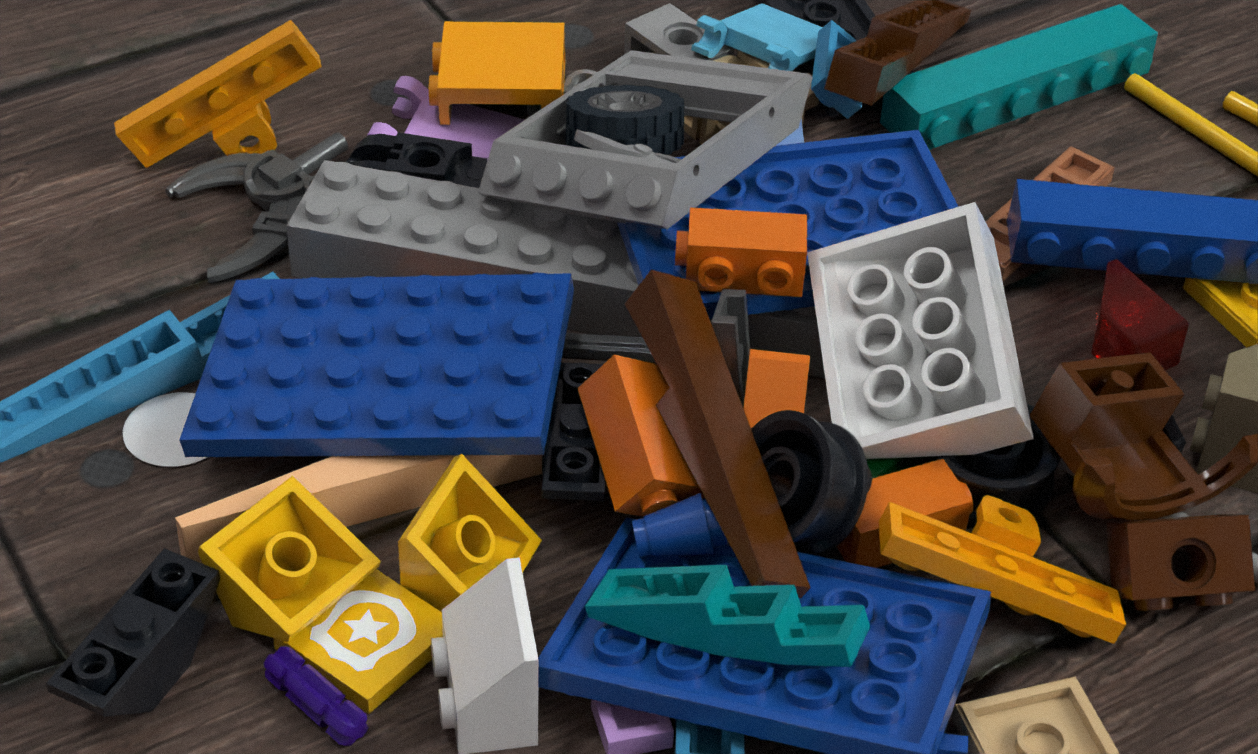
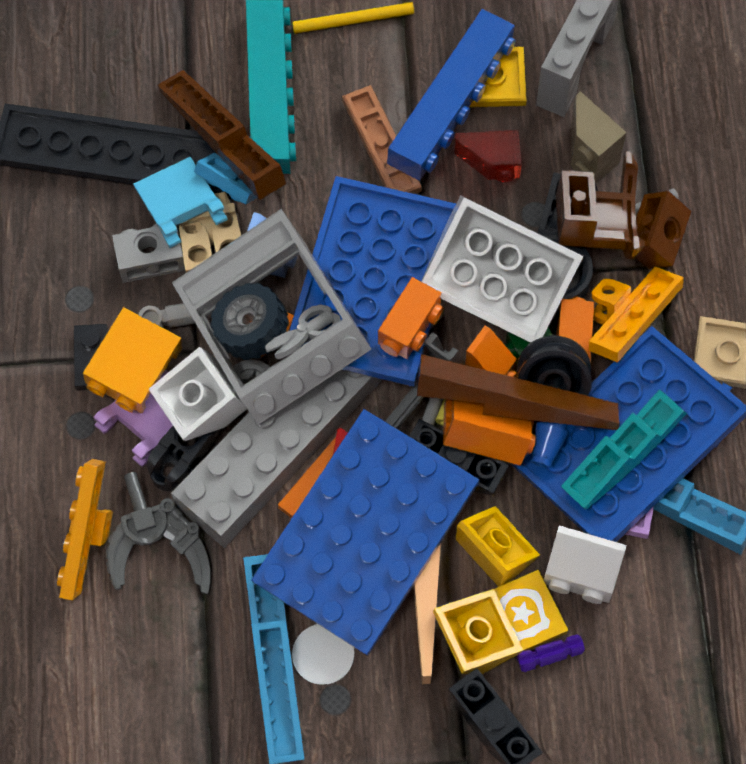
camera: 60 degrees left, 25 degrees up
none -> white slope [149,347,247,441]

